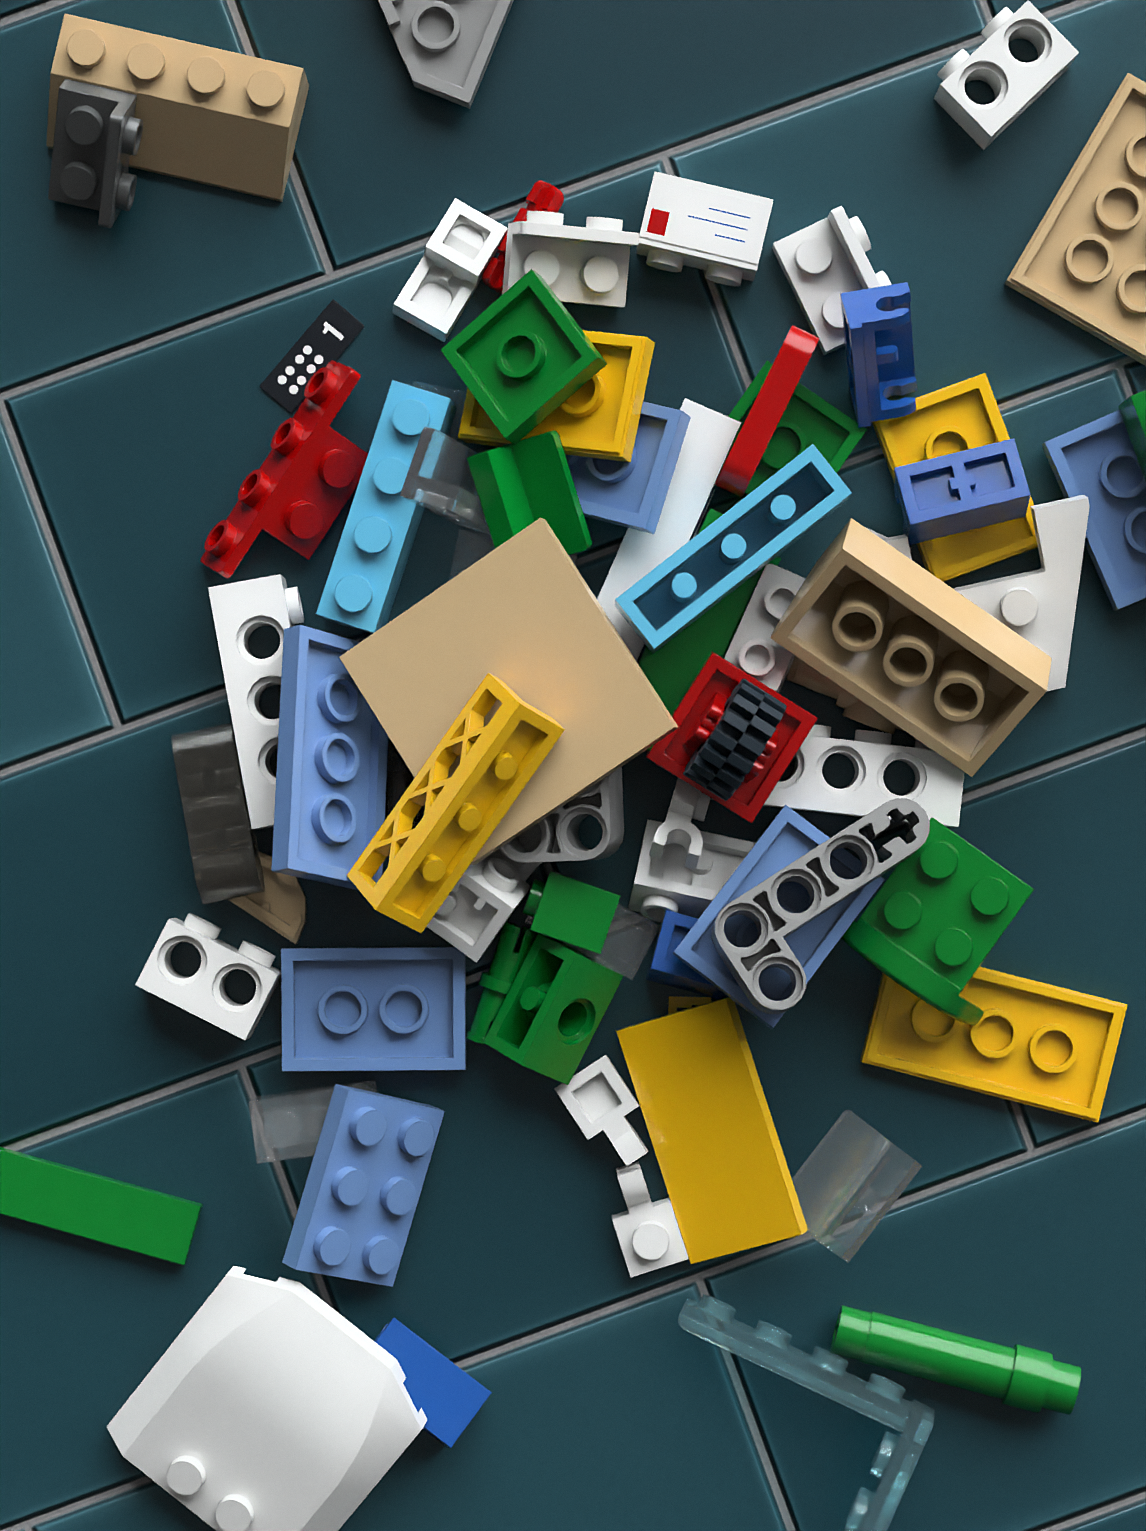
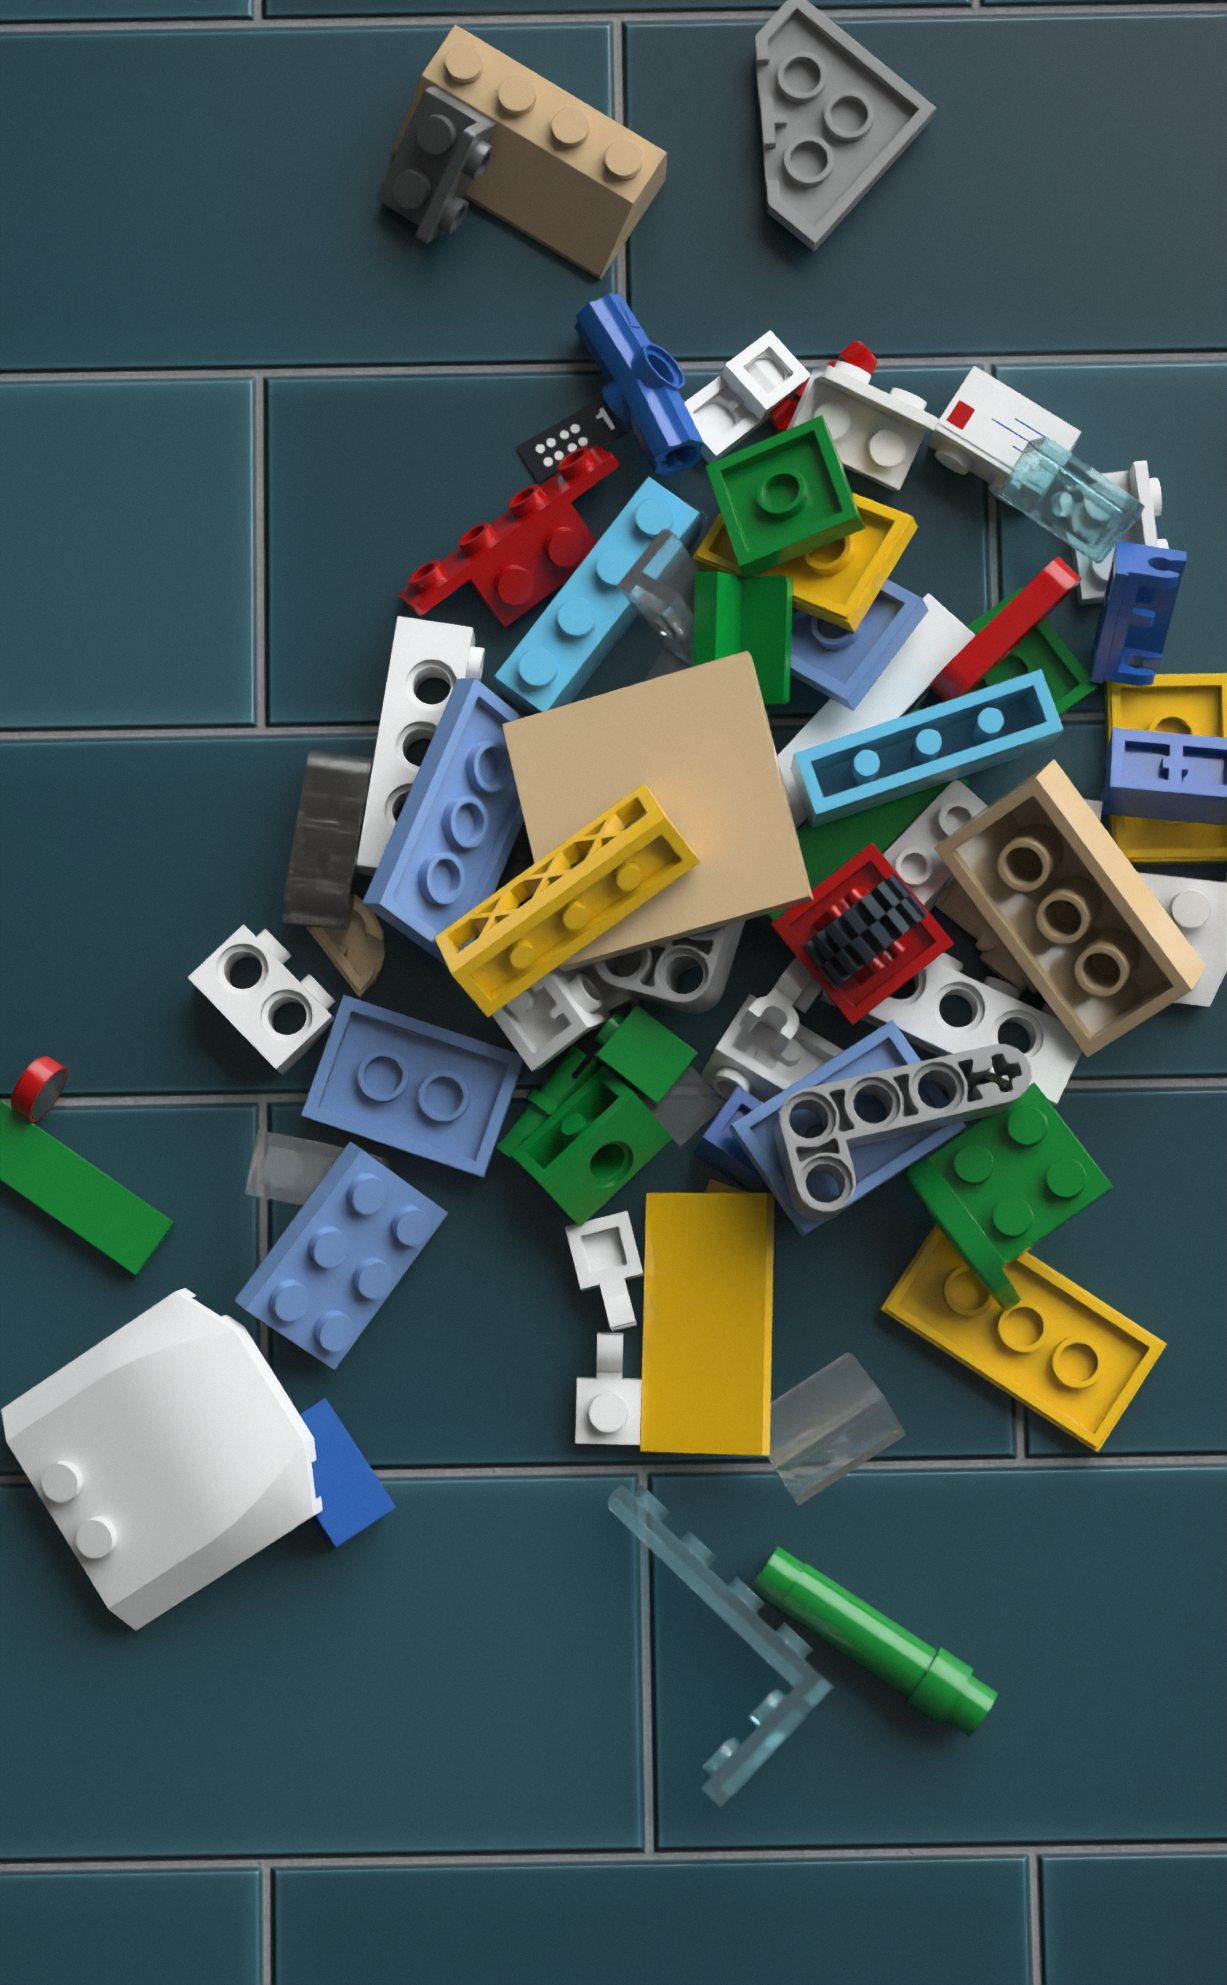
camera: 20 degrees right, 5 degrees down
none -> red tile [11,1056,68,1122]
none -> blue piece [574,293,704,477]
none -> clear light blue slope [997,437,1145,564]

